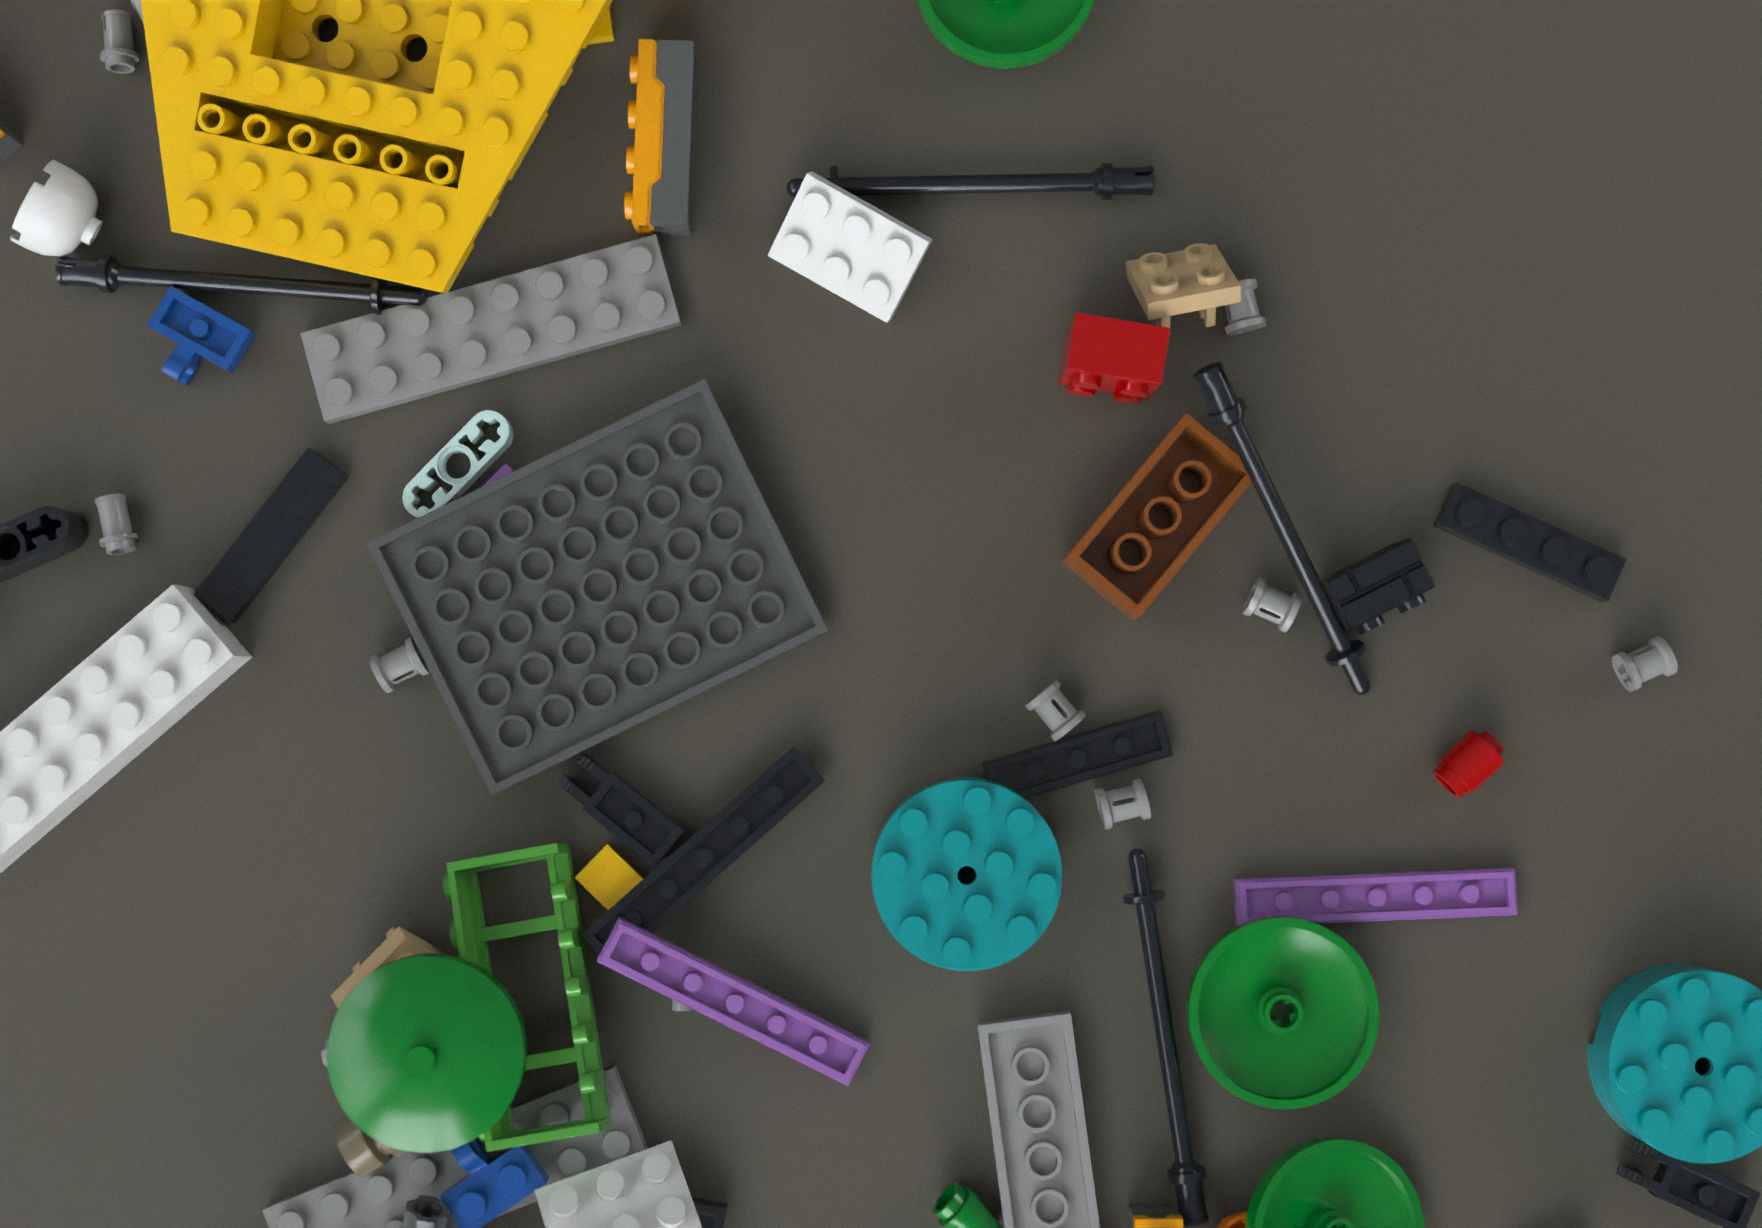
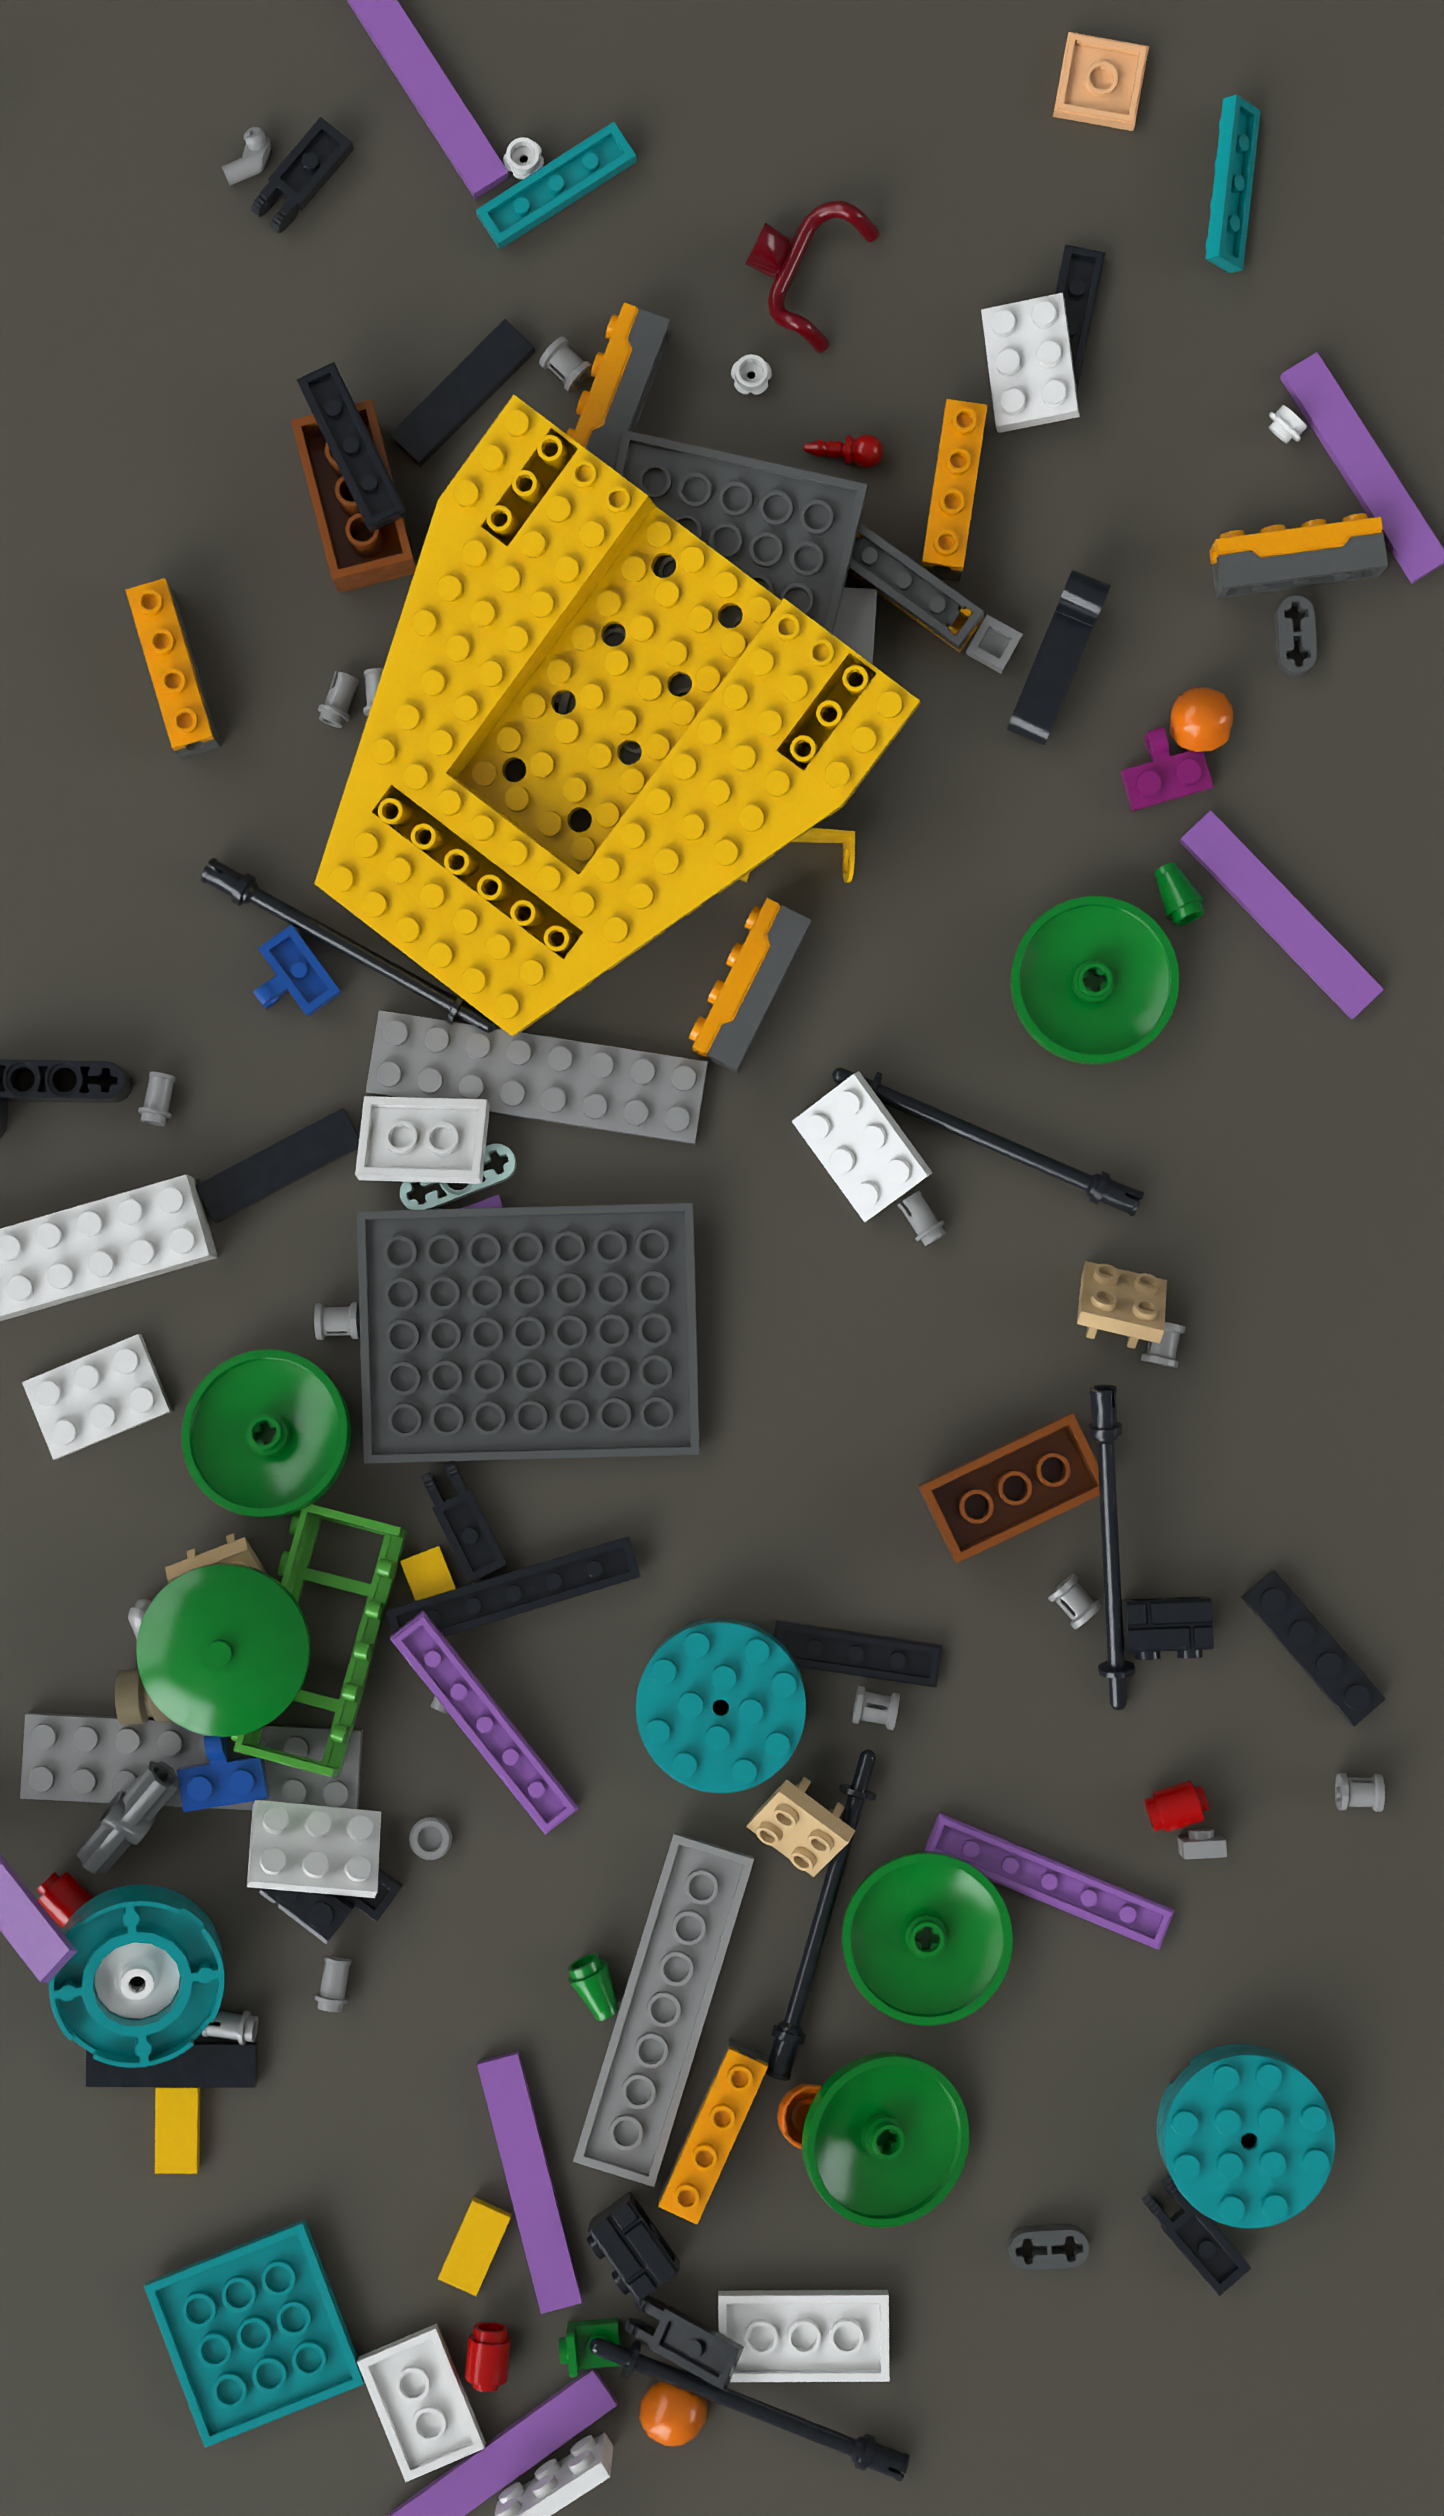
camera: 30 degrees right, 0 degrees up
white cylinder [10,159,103,256] -> none
light grey bush [1024,679,1086,742] -> none
red brick [1058,312,1170,404] -> none
none -> white plate [22,1334,172,1460]
none -> green dish [181,1349,351,1519]
none -> white plate [355,1096,490,1184]
none -> light grey tile [409,1816,453,1860]
none -> tan plate [746,1777,855,1877]
none -> light grey pin [897,1191,946,1247]
none -> light grey plate [1177,1828,1227,1859]

